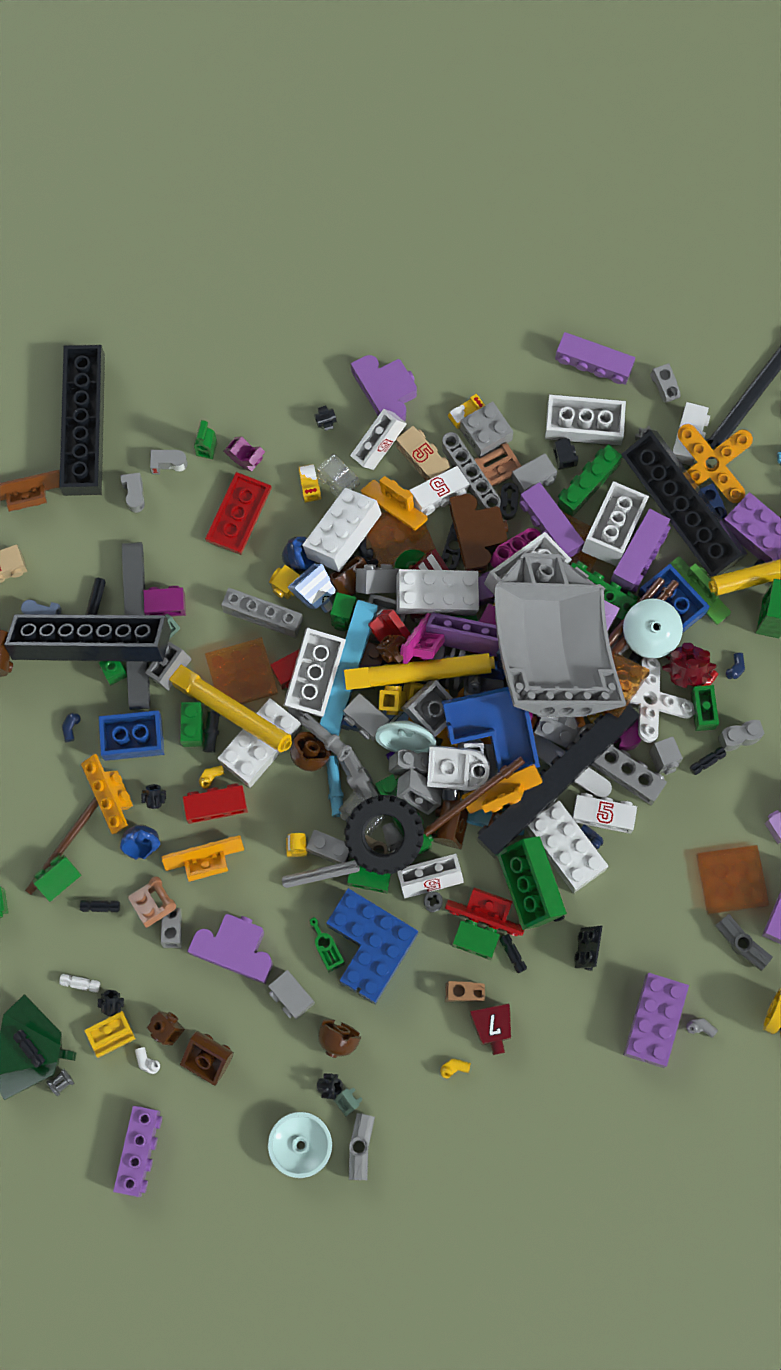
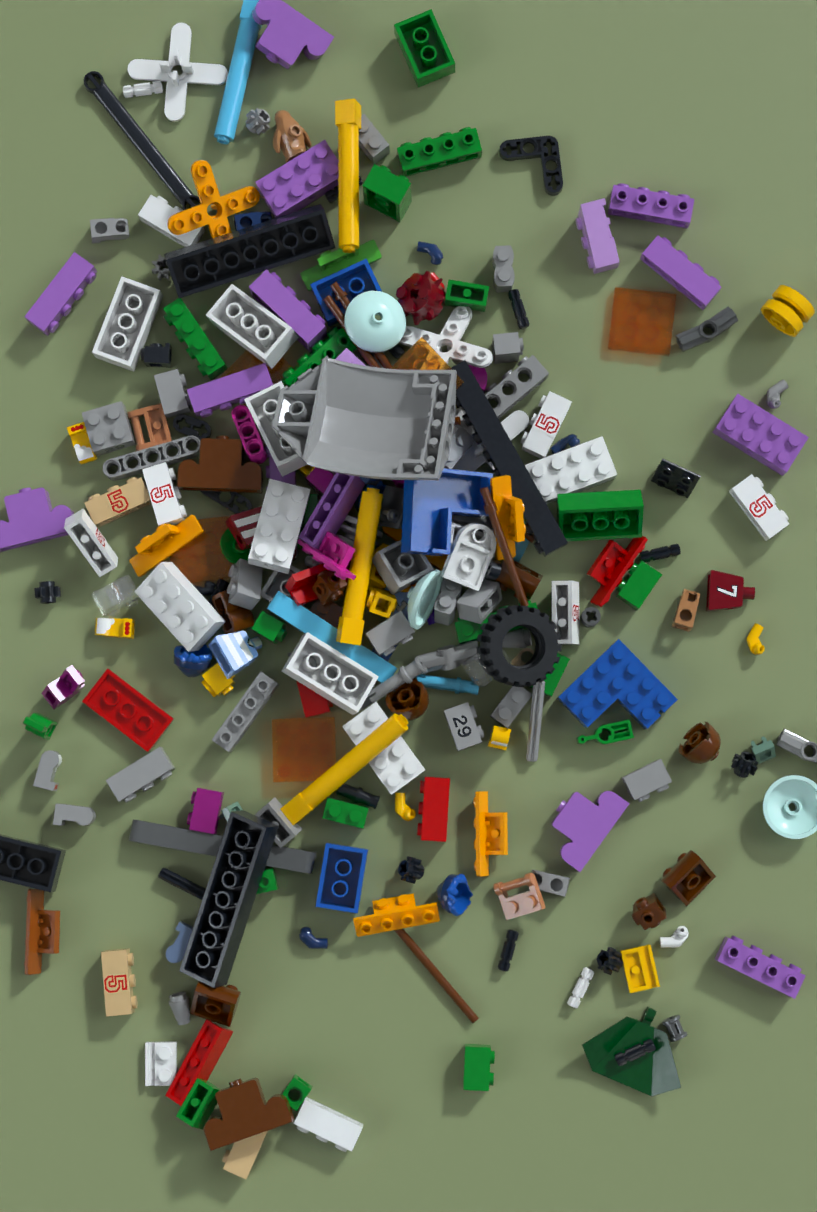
camera: 70 degrees left, 10 degrees up
green brick [33,855,81,902] -> none
none -> light grey brick [106,747,175,803]
none -> light grey brick [444,702,484,751]
none -> white brick [729,474,789,541]

